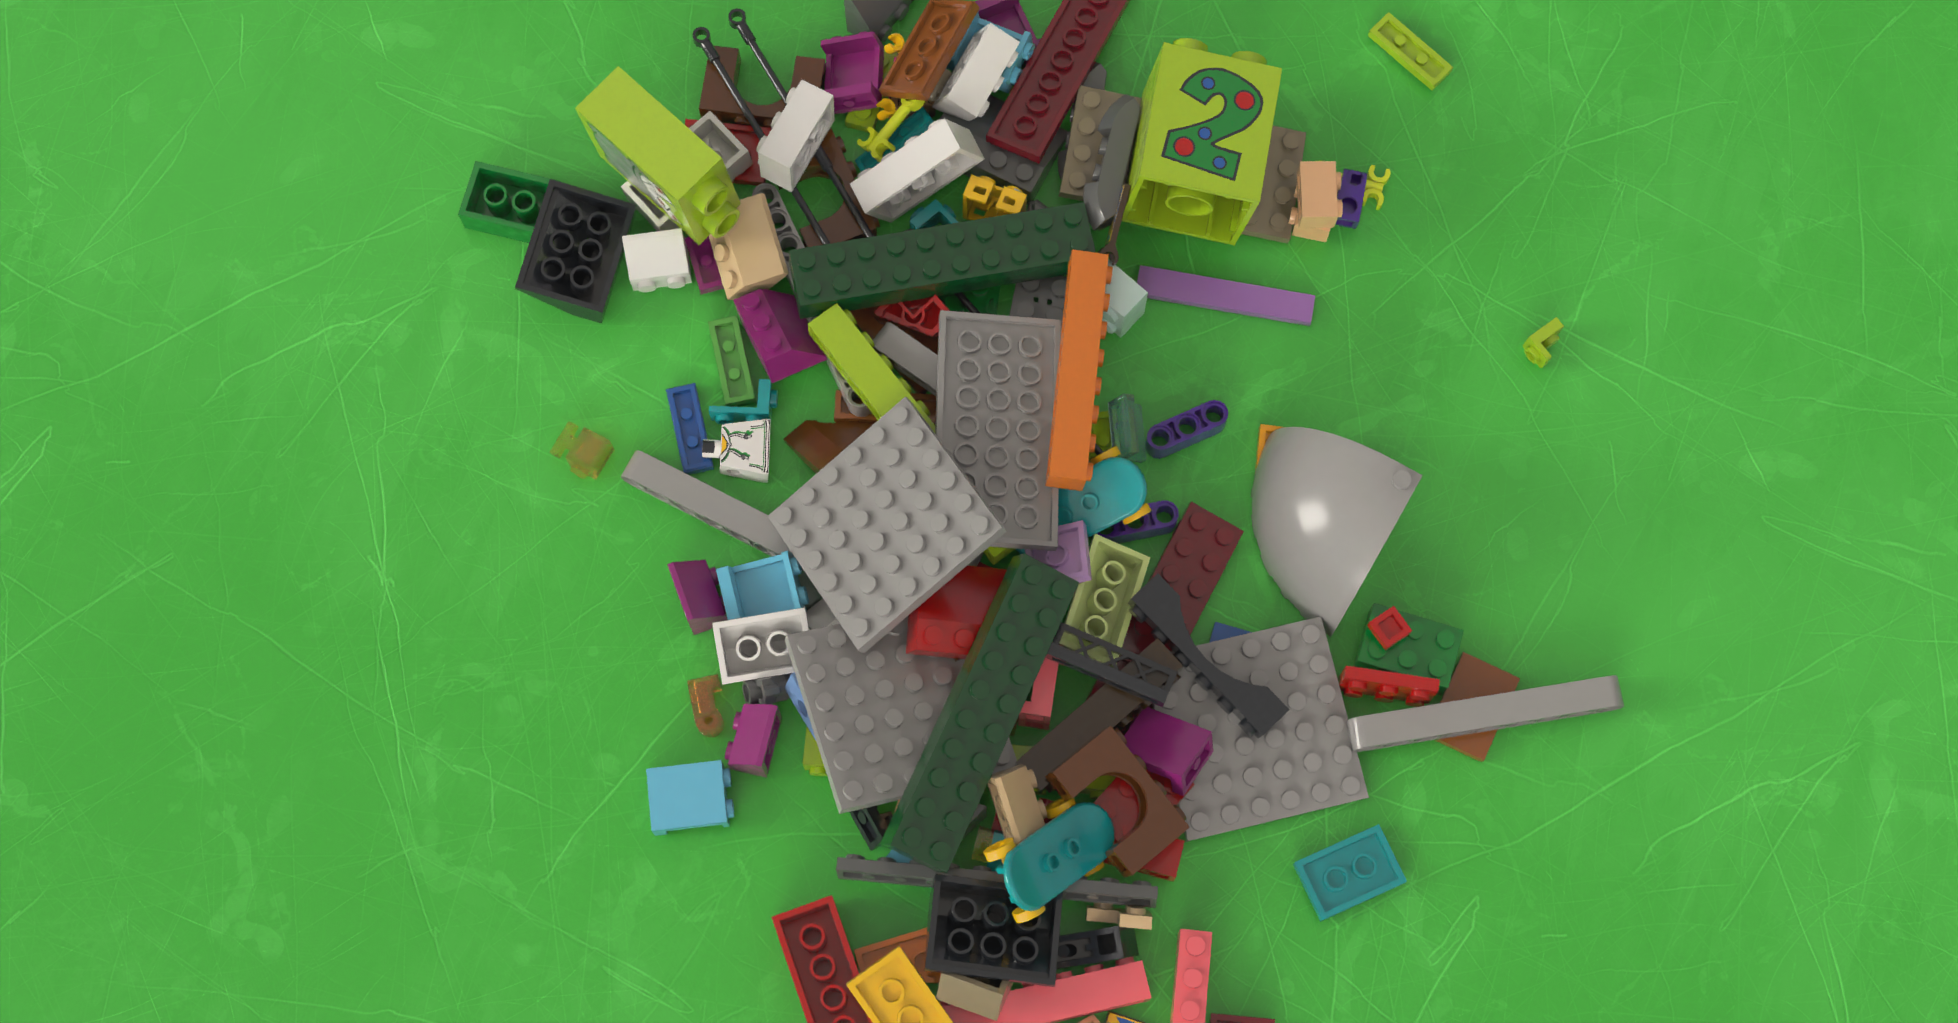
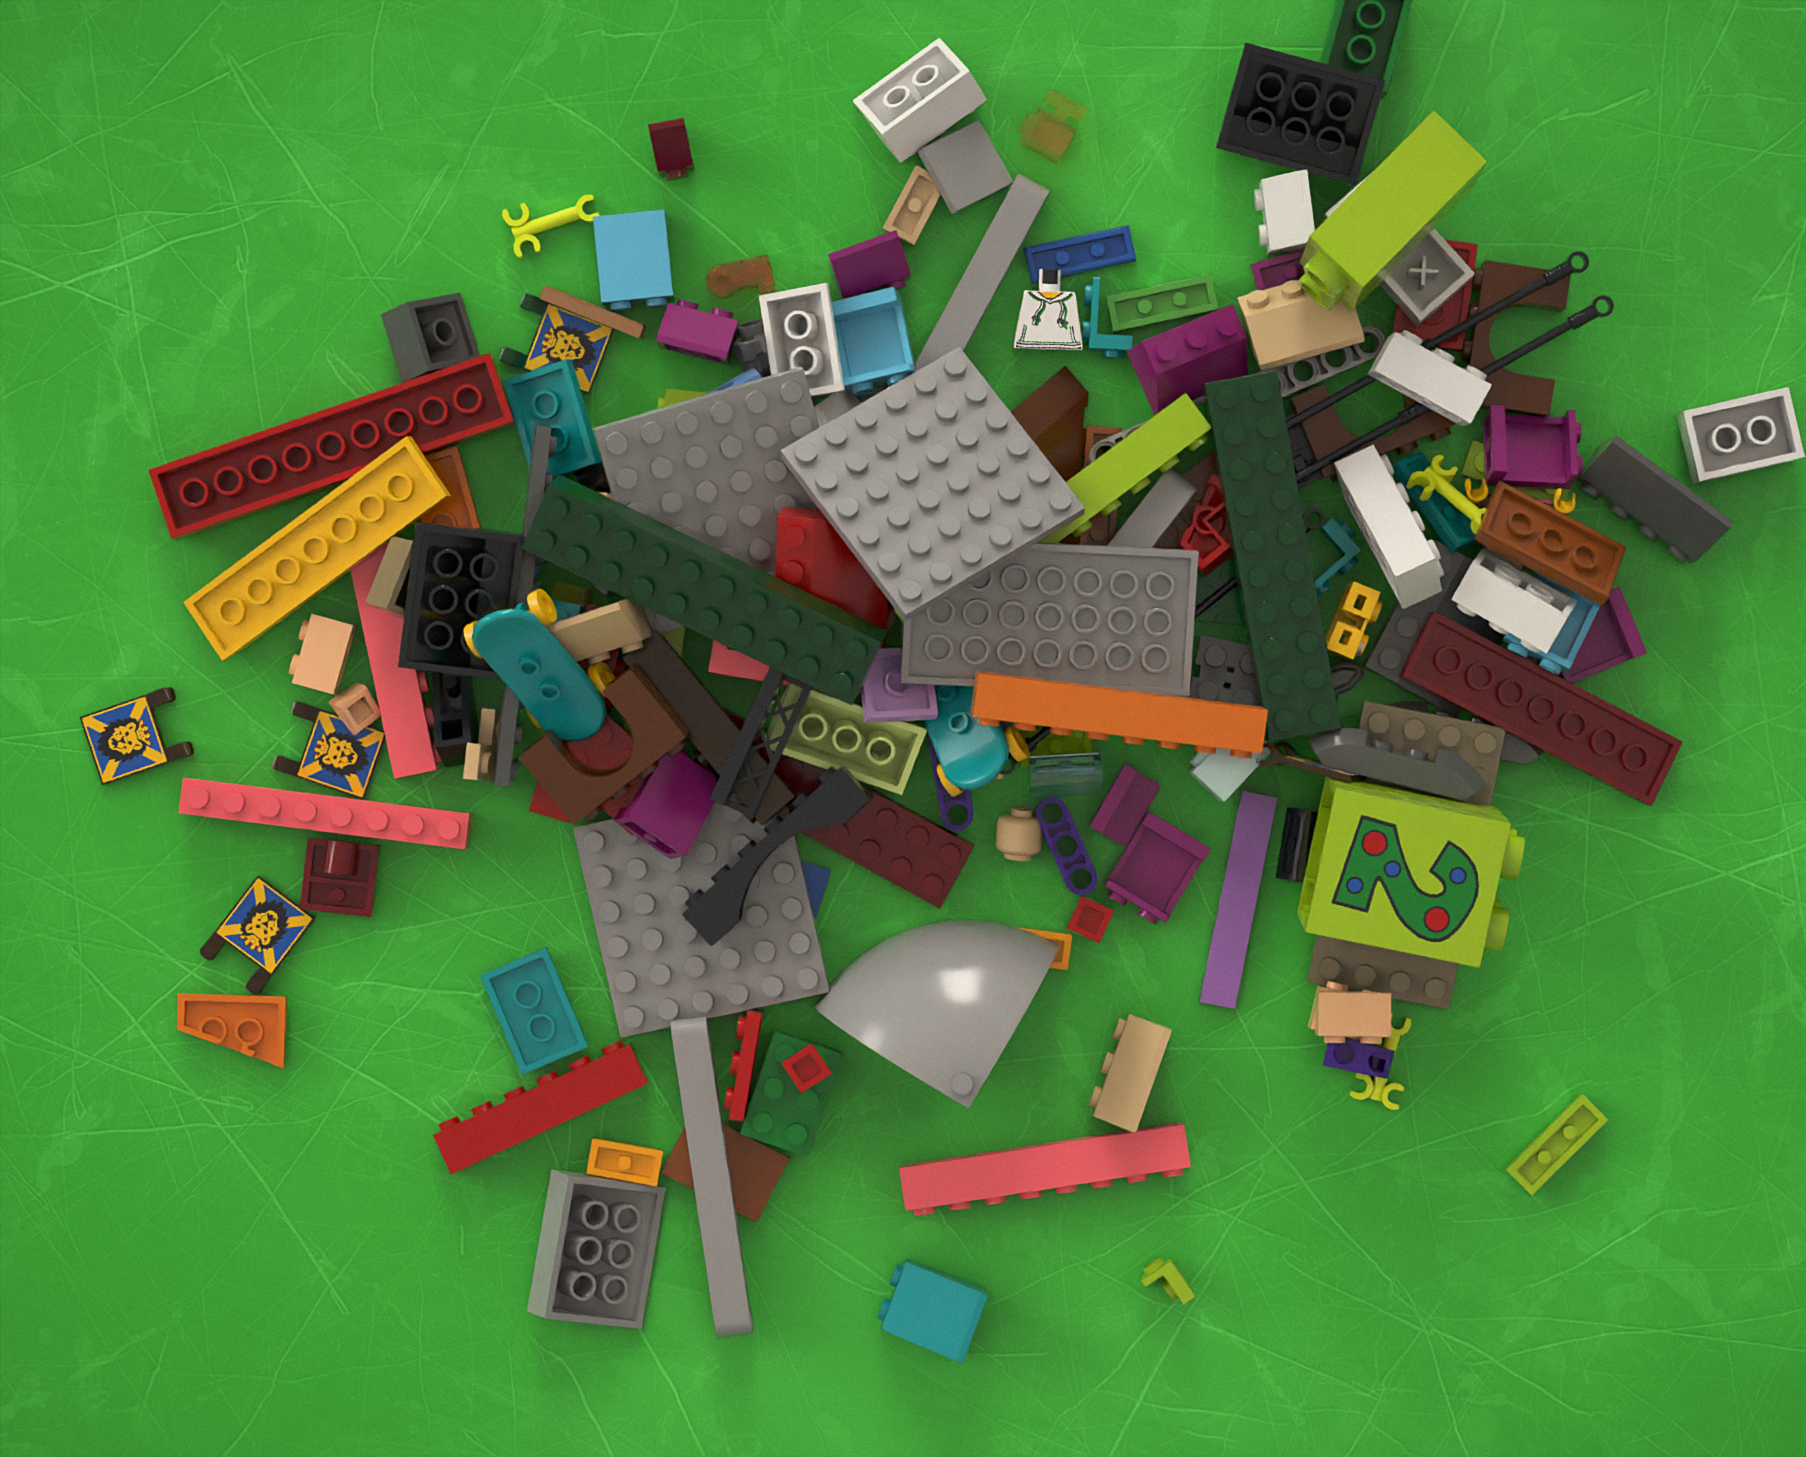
camera: 90 degrees right, 15 degrees up
none -> dark grey slope [381,293,480,383]
none -> red brick [433,1040,649,1174]
none -> flag [500,293,614,394]
none -> neon yellow bar [502,194,600,259]
none -> teal plate [503,359,602,479]
none -> light grey slope [527,1169,666,1329]
none -> medium nougat tile [539,286,647,339]
none -> light orange plate [586,1137,664,1187]
none -> dark red slope [648,118,695,180]
none -> white slope [853,38,987,163]
none -> teal slope [877,1258,988,1363]
none -> tan plate [882,165,941,246]
none -> coral brick [899,1122,1191,1216]
none -> light grey tile [917,120,1014,215]
none -> tan head [996,807,1043,861]
none -> red plate [1066,896,1114,943]
none -> tan slope [1088,1013,1172,1133]
none -> magenta panel [1089,764,1160,846]
none -> magenta panel [1104,811,1211,925]
none -> black hinge [1275,807,1318,883]

